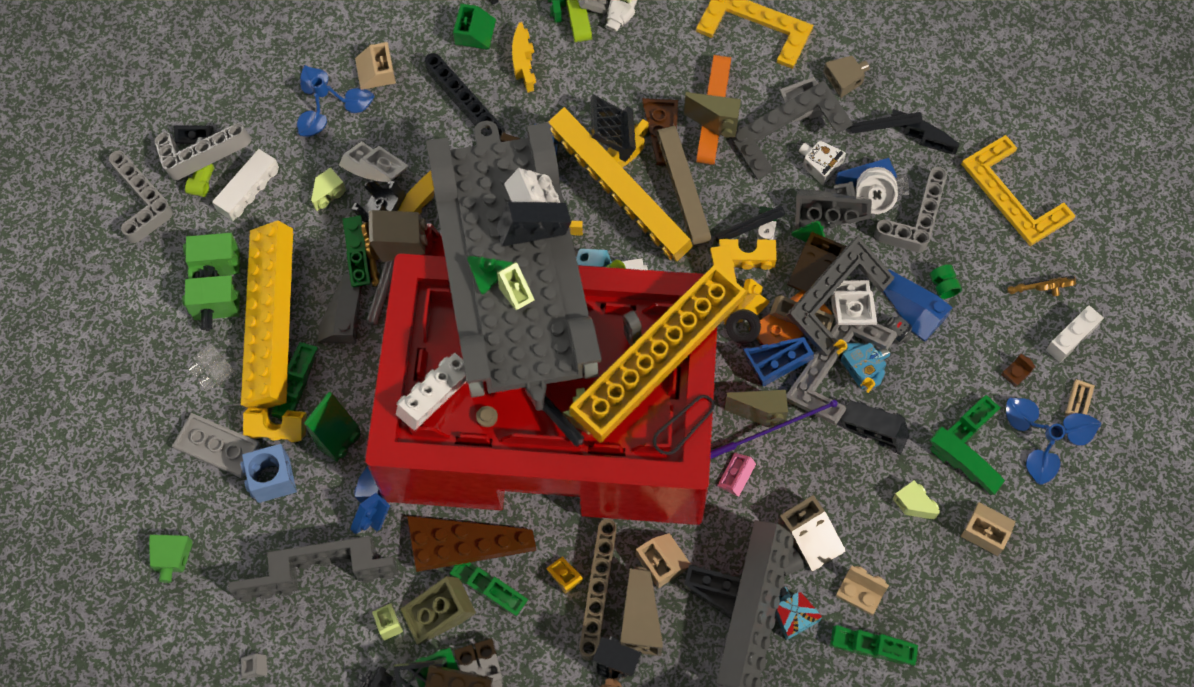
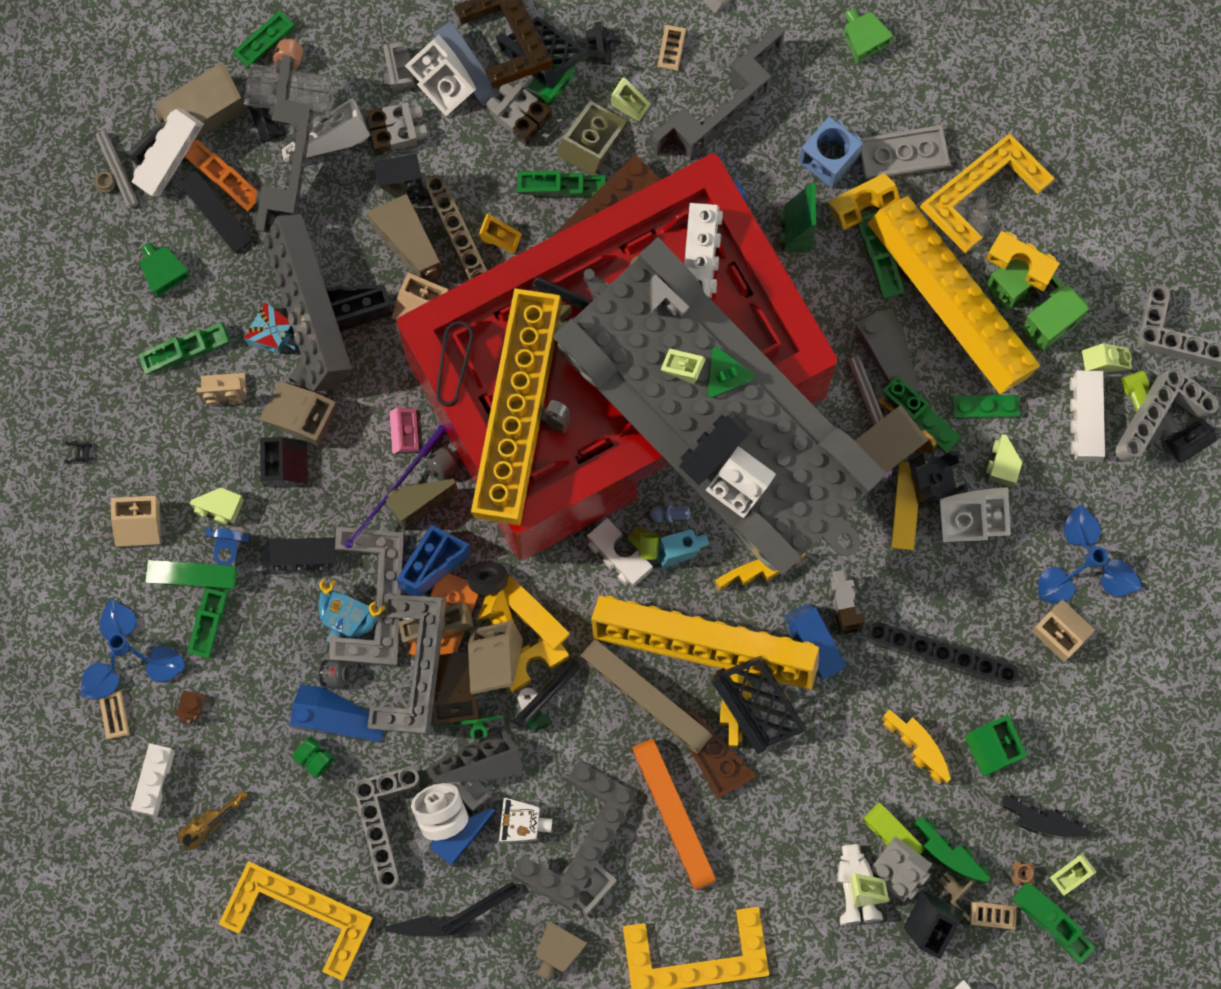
camera: 145 degrees right, 10 degrees up
olive slope [684,92,741,137] -> none
white slope [830,280,877,325] -> none
none -> black piece [64,441,93,464]
none -> blue tile [205,527,250,566]
none -> black slope [260,437,308,487]
none -> dark grey head [426,448,460,480]
none -> dark tan slope [468,620,523,694]
none -> light grey slope [650,274,689,317]
none -> tan slope [657,25,686,71]
none -> yellow plate [920,133,1055,254]
none -> green plate [952,395,1020,419]
none -> yellow arch [986,231,1060,291]
none -> yellowish green slope [1082,343,1132,373]

